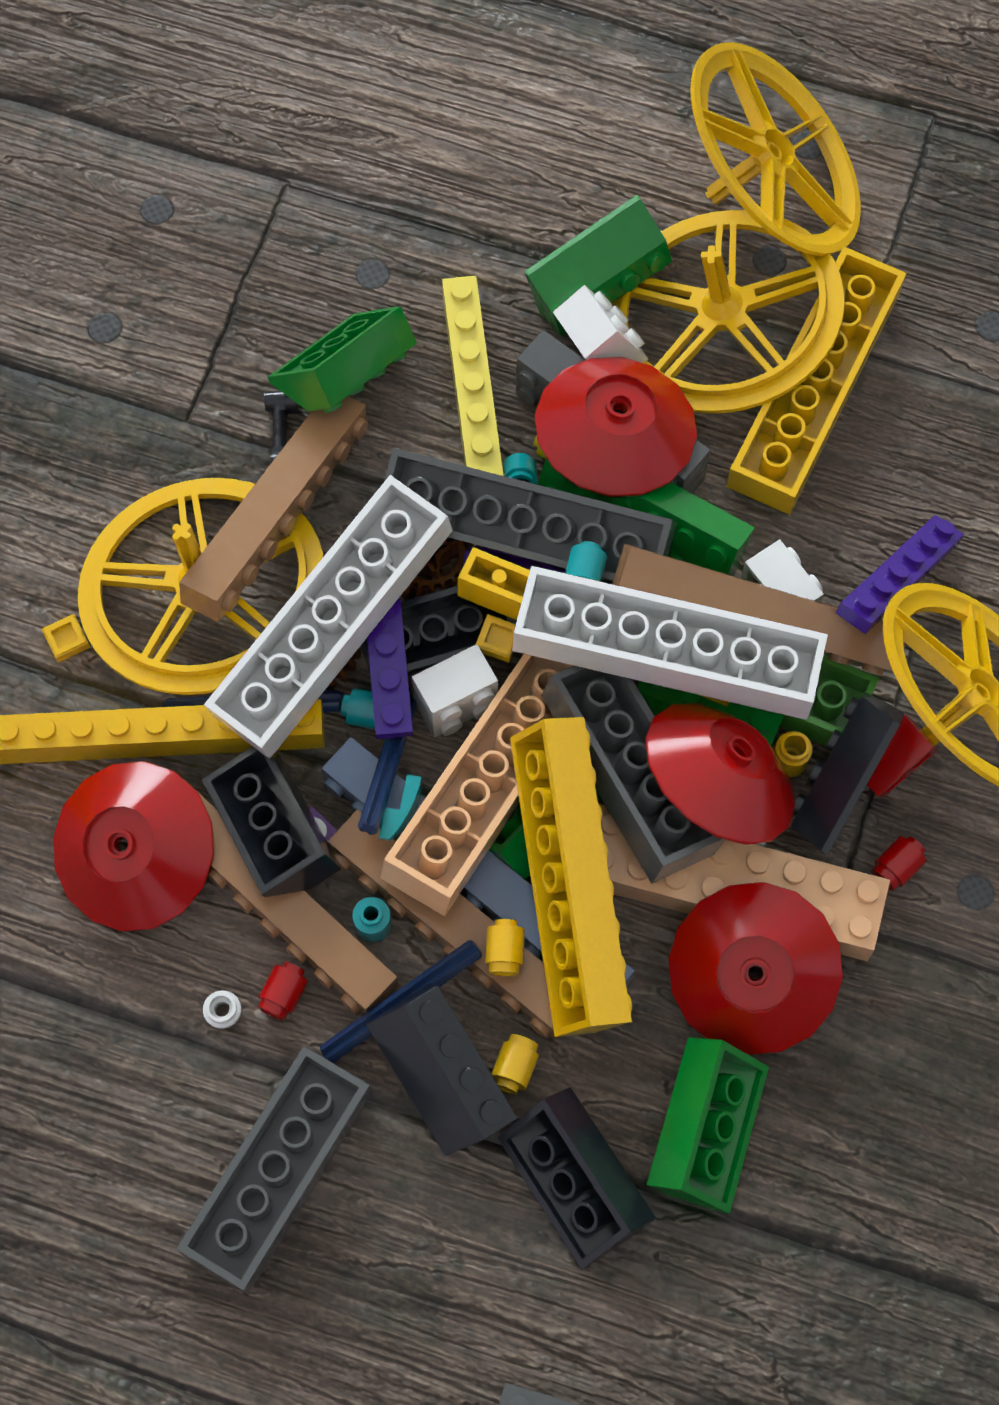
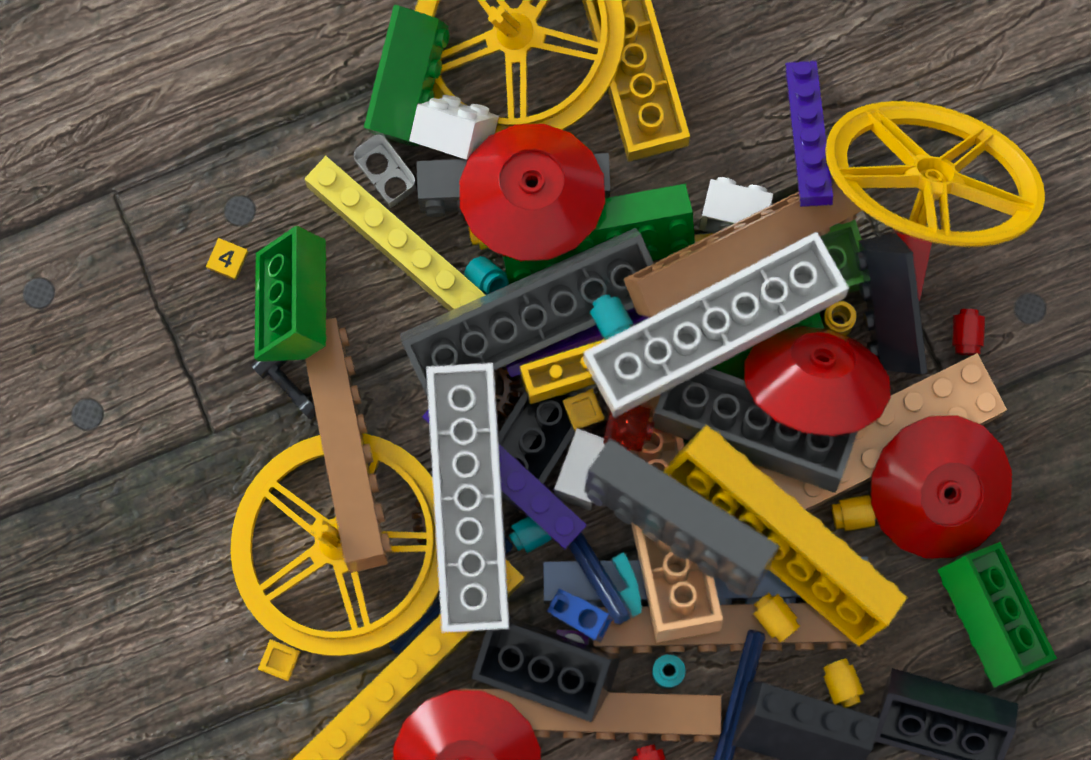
camera: 40 degrees left, 10 degrees up
none -> yellow tile [206,238,248,280]
none -> white piece [354,135,417,208]
none -> blue leg [547,588,613,643]
none -> dark grey brick [584,439,779,598]
none -> clear red brick [603,405,655,453]
none -> yellow brick [831,495,876,532]

